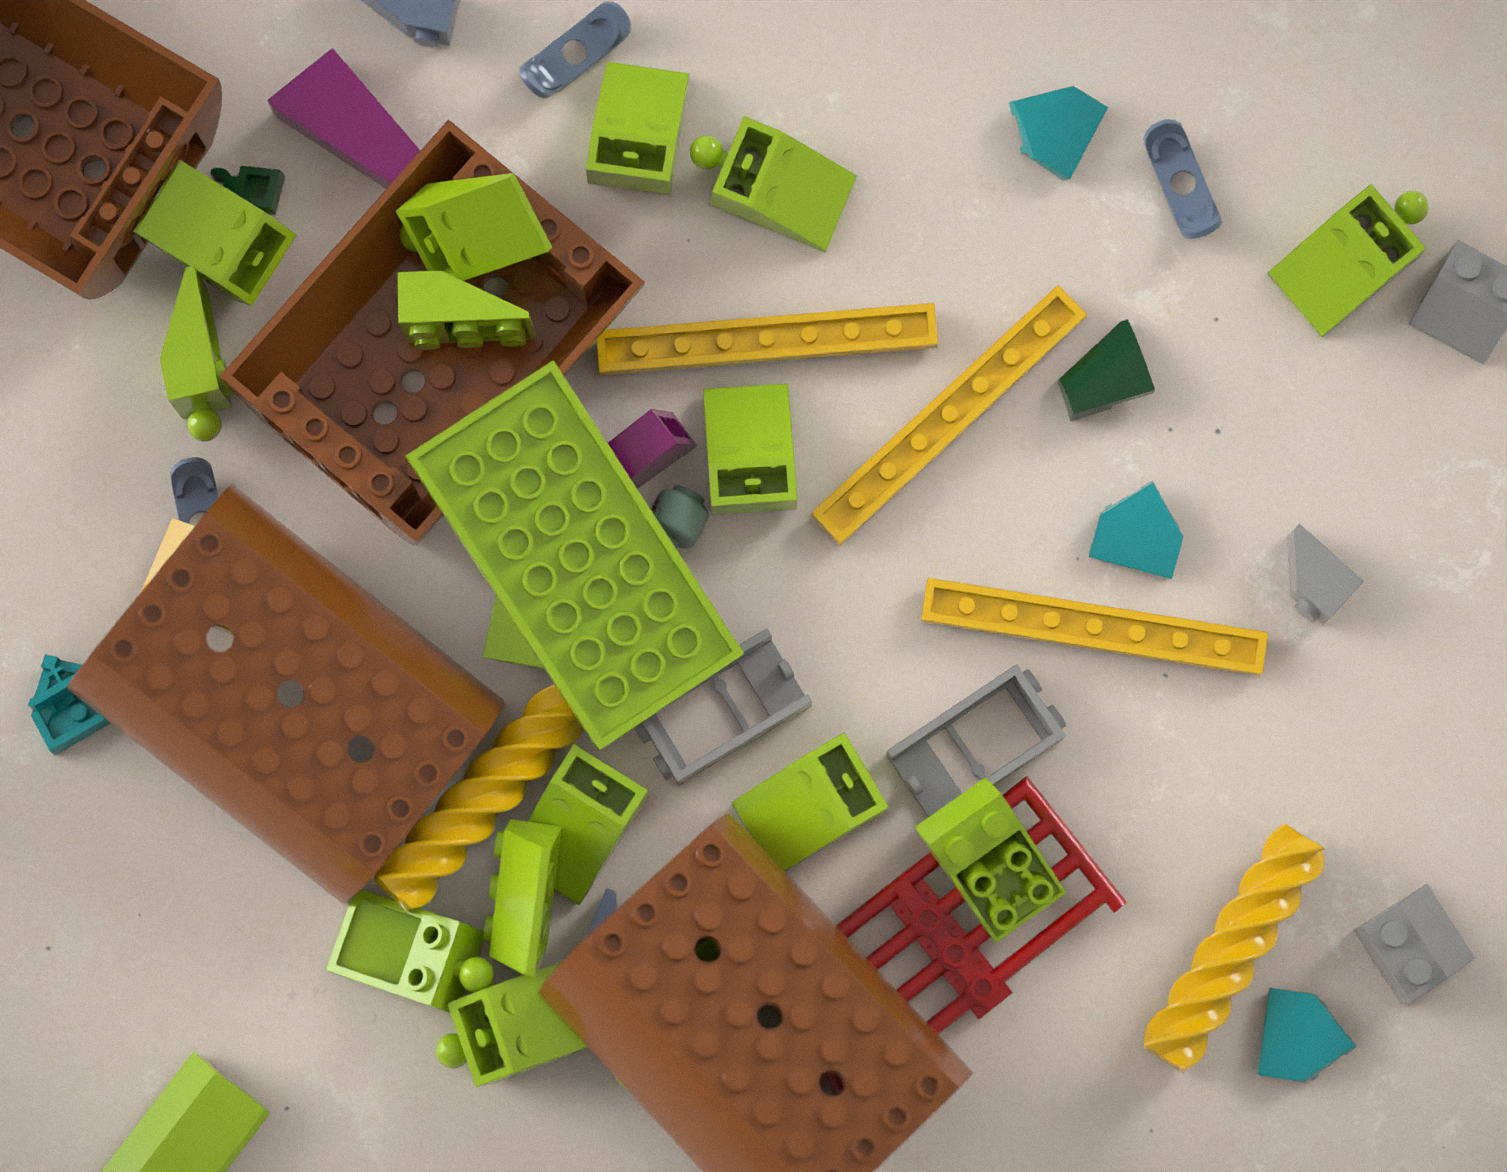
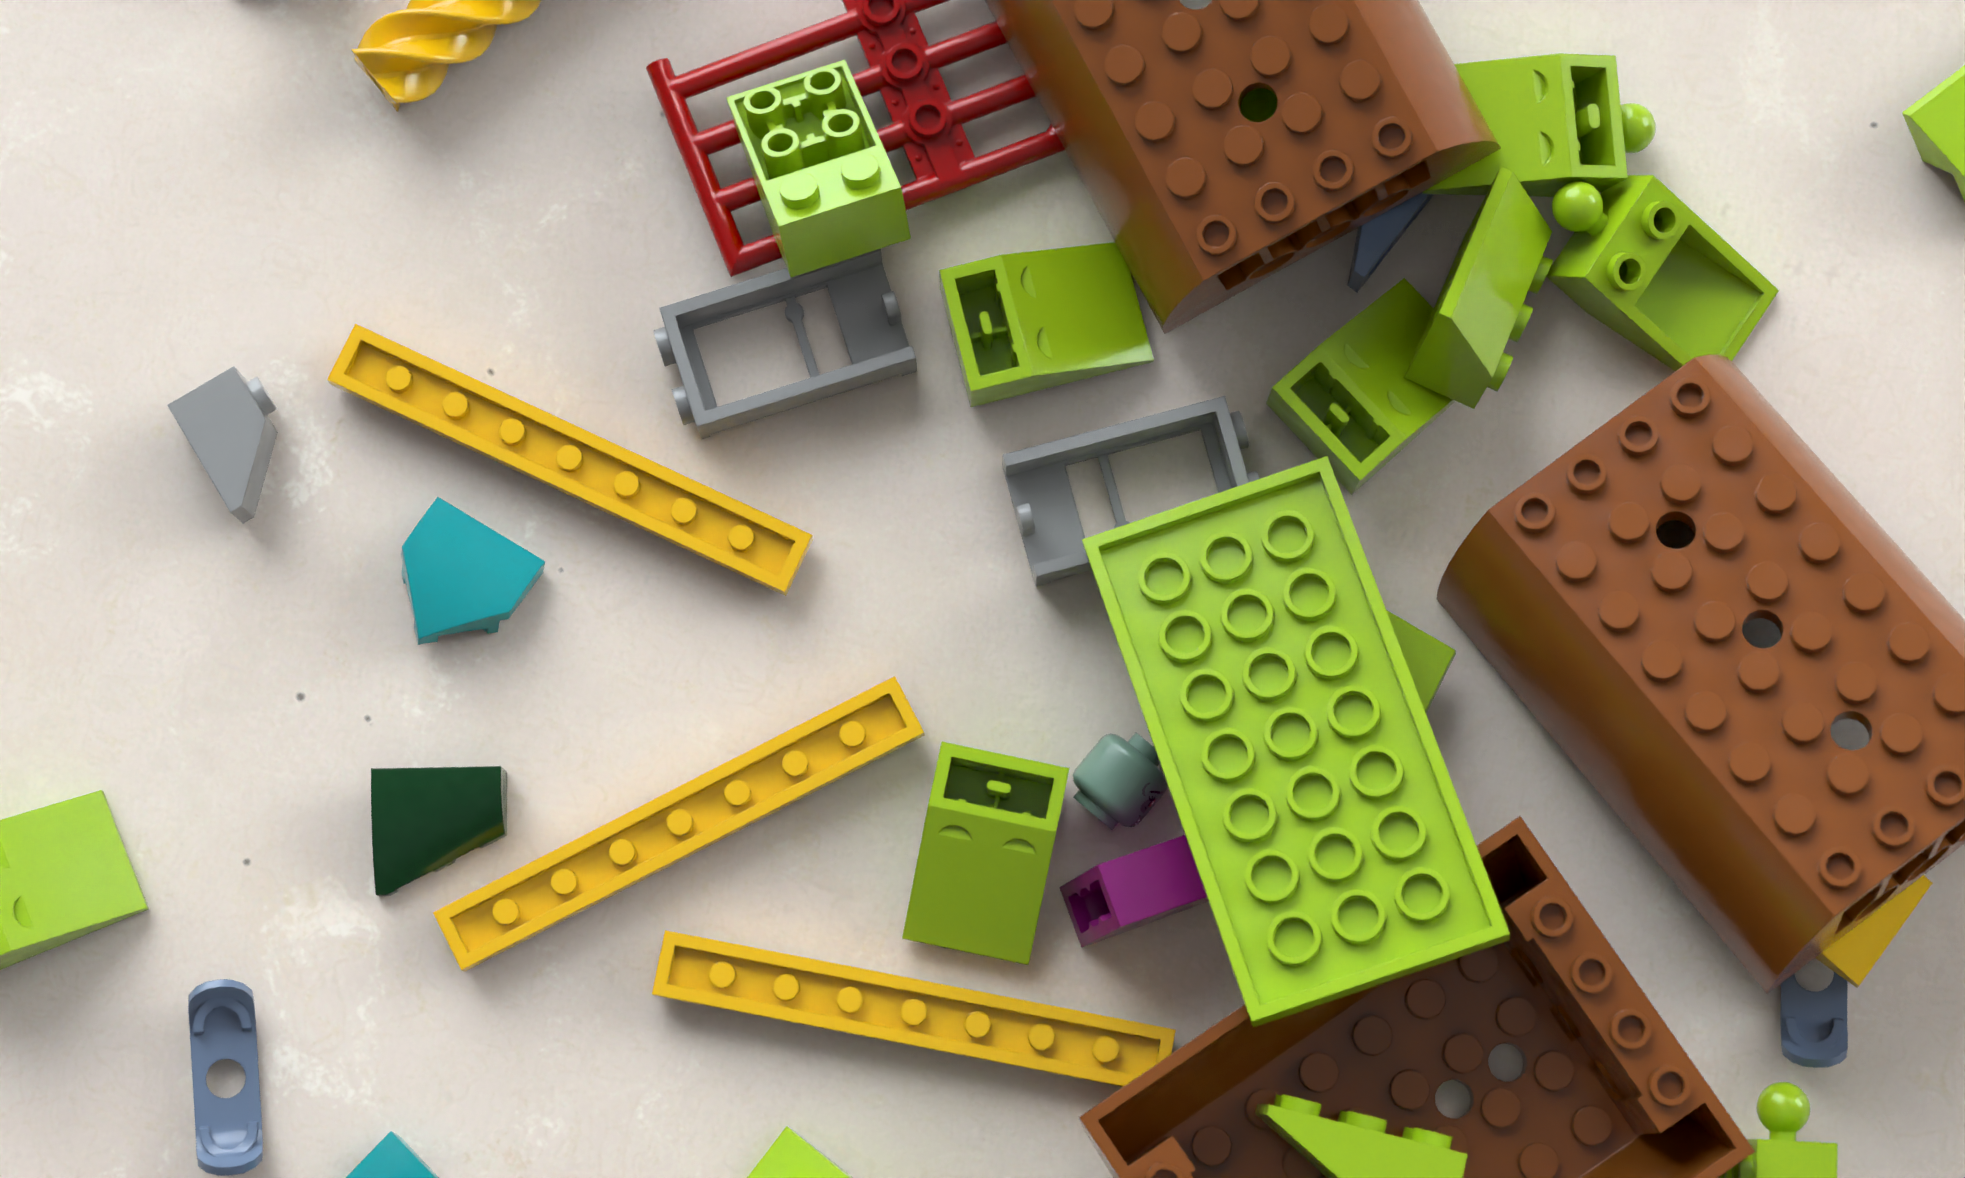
camera: 165 degrees left, 0 degrees up
yellow piece [374,685,583,913] -> none

